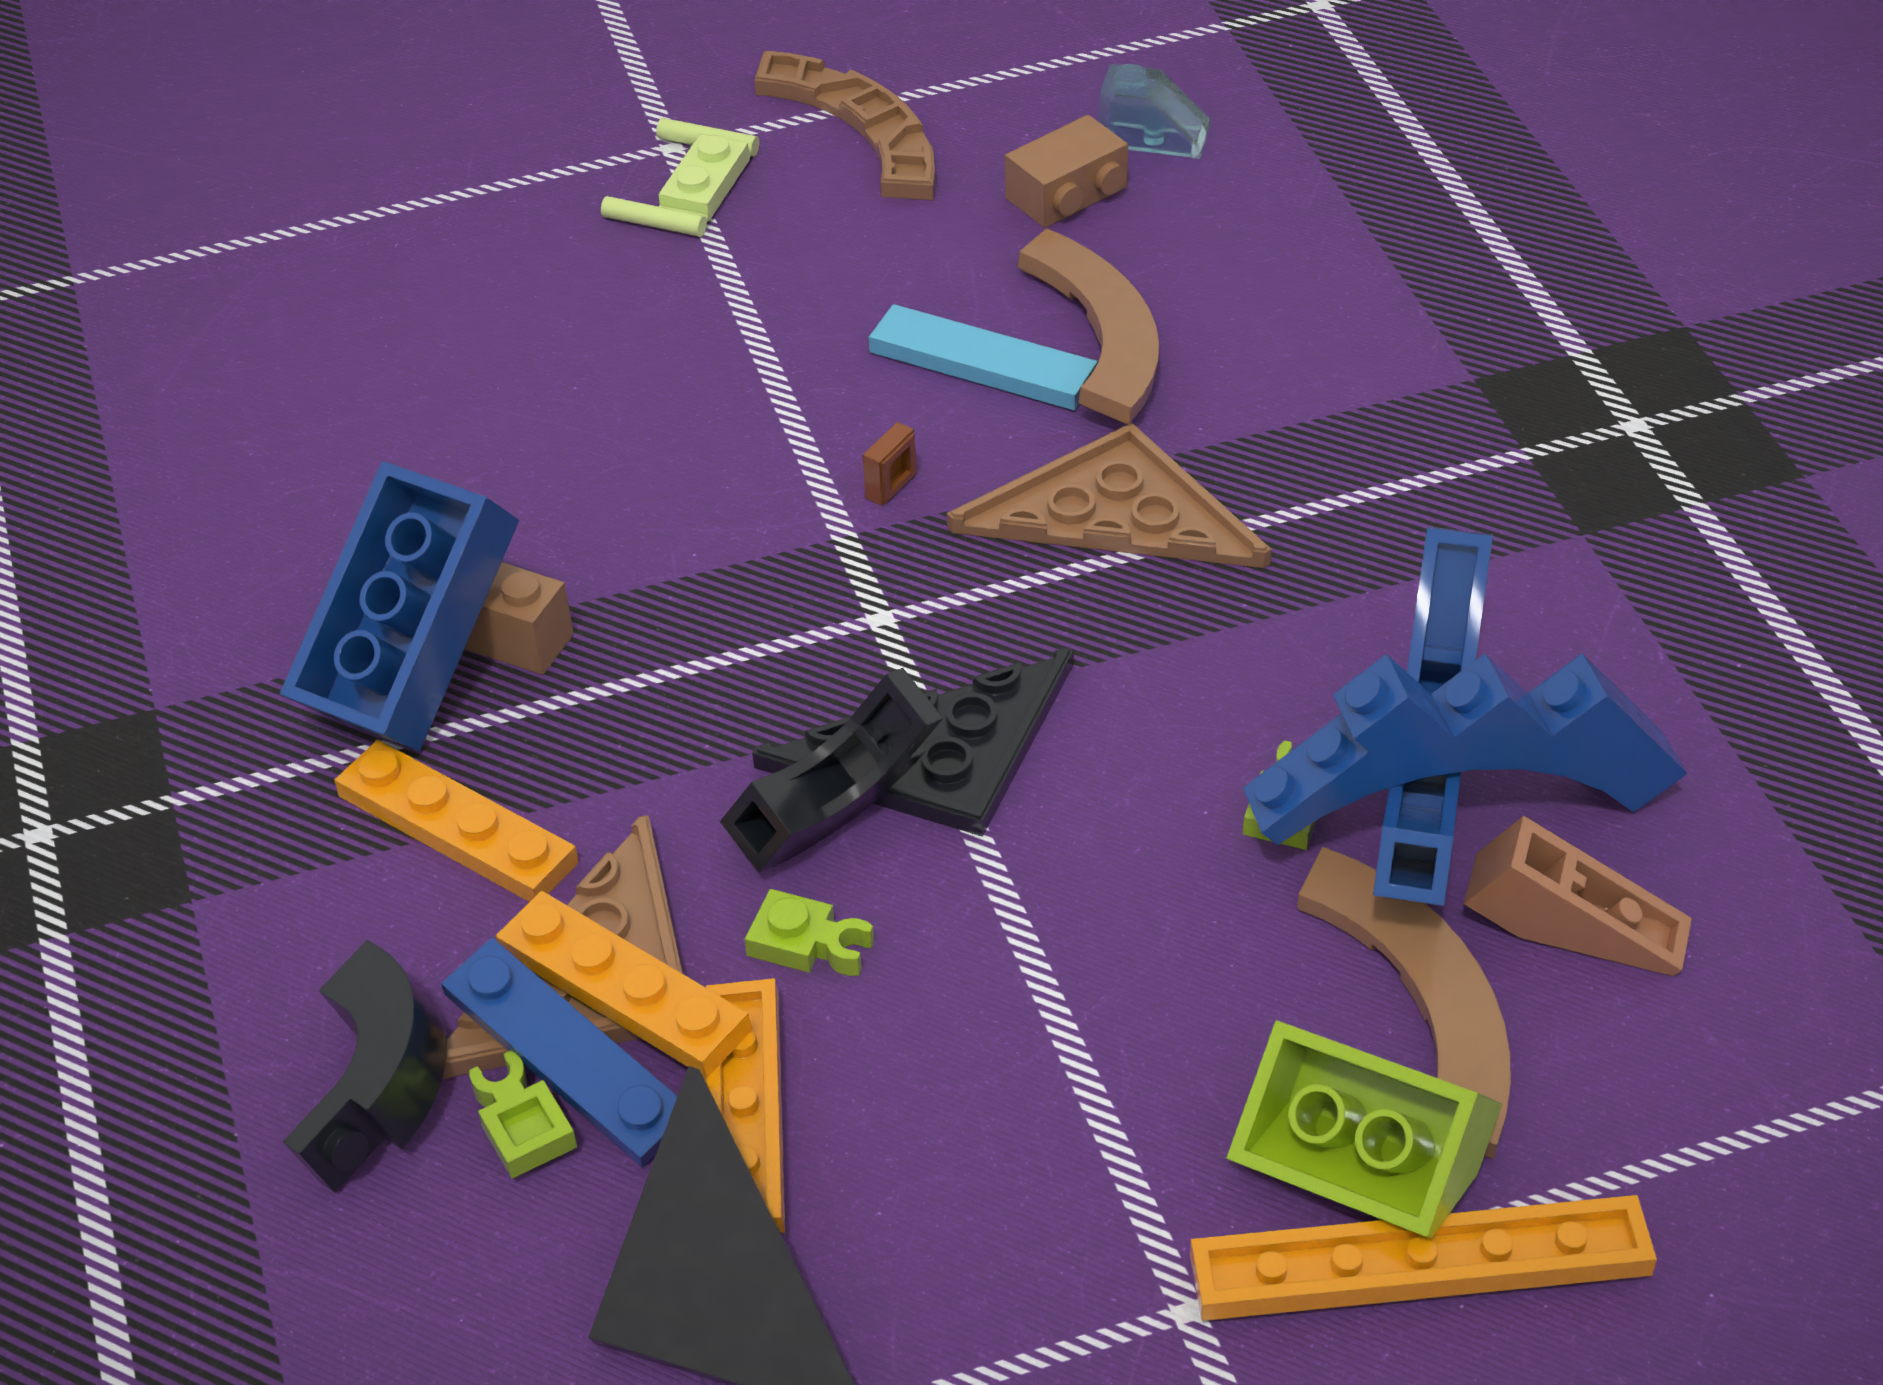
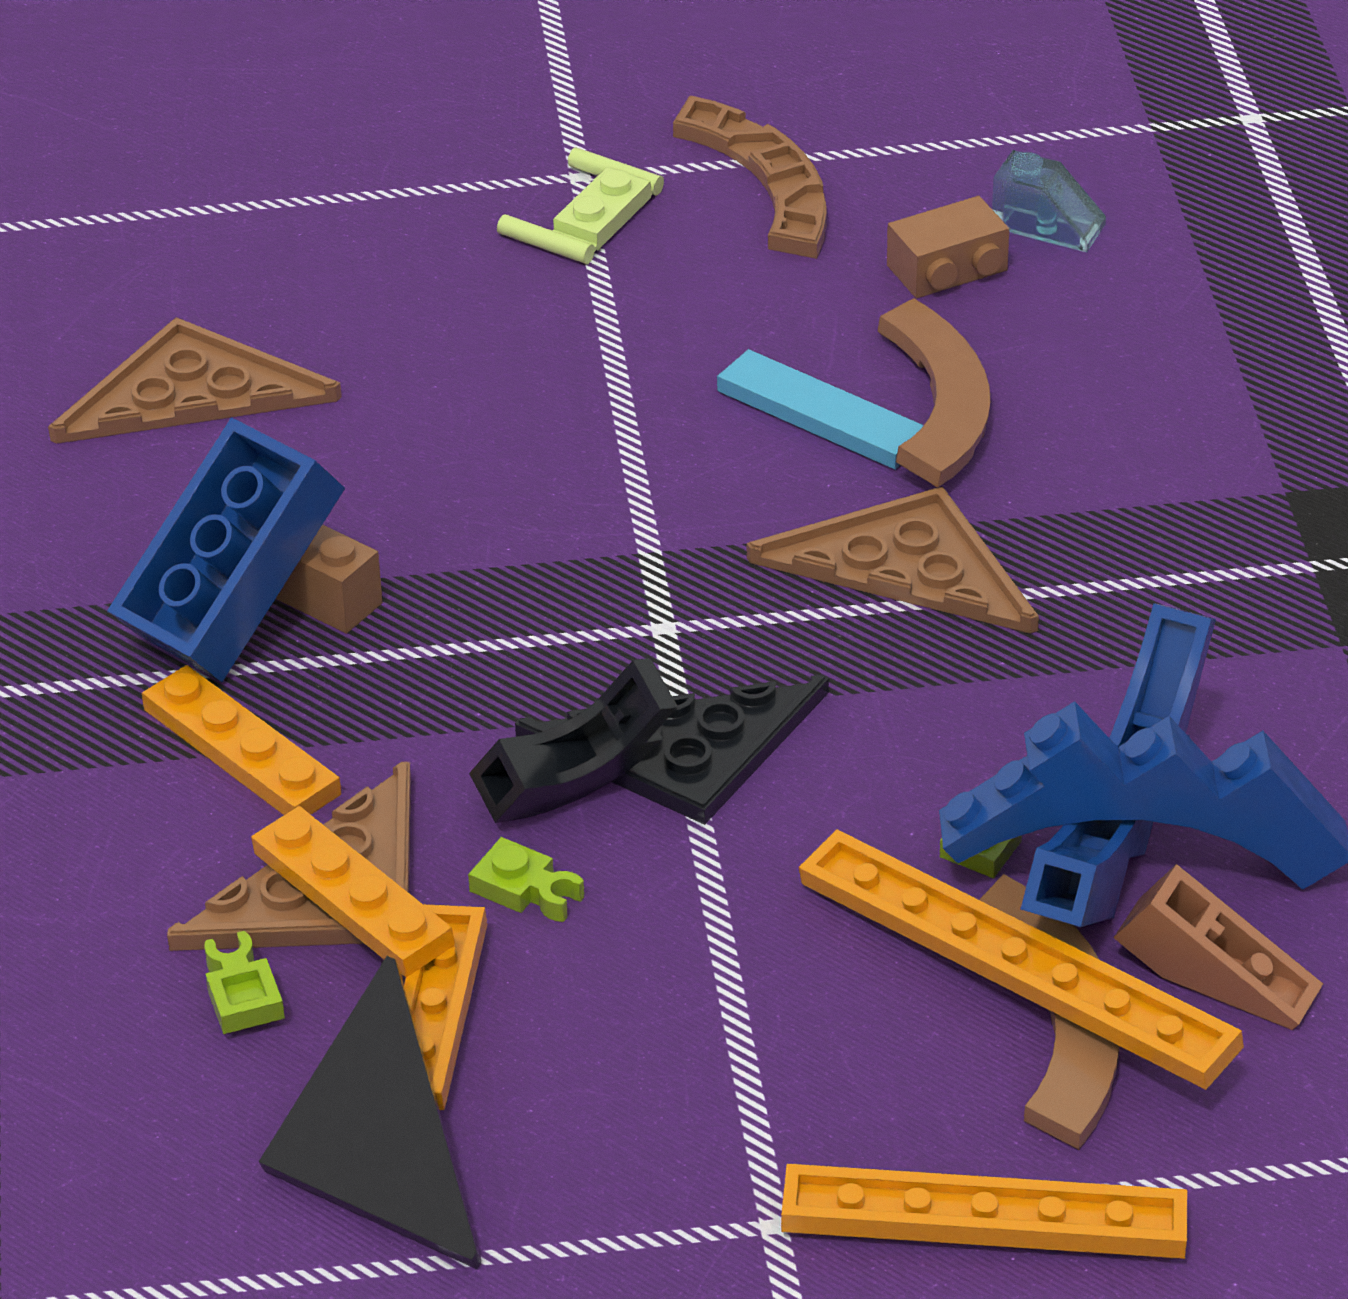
camera: 10 degrees right, 5 degrees down
black arch [283,940,446,1193] -> none
blue plate [441,937,677,1168] -> none
dark orange tile [862,422,917,506] -> none
lime slope [1226,1020,1502,1238] -> none
none -> medium nougat tile [48,317,342,444]
none -> light orange plate [798,829,1244,1090]

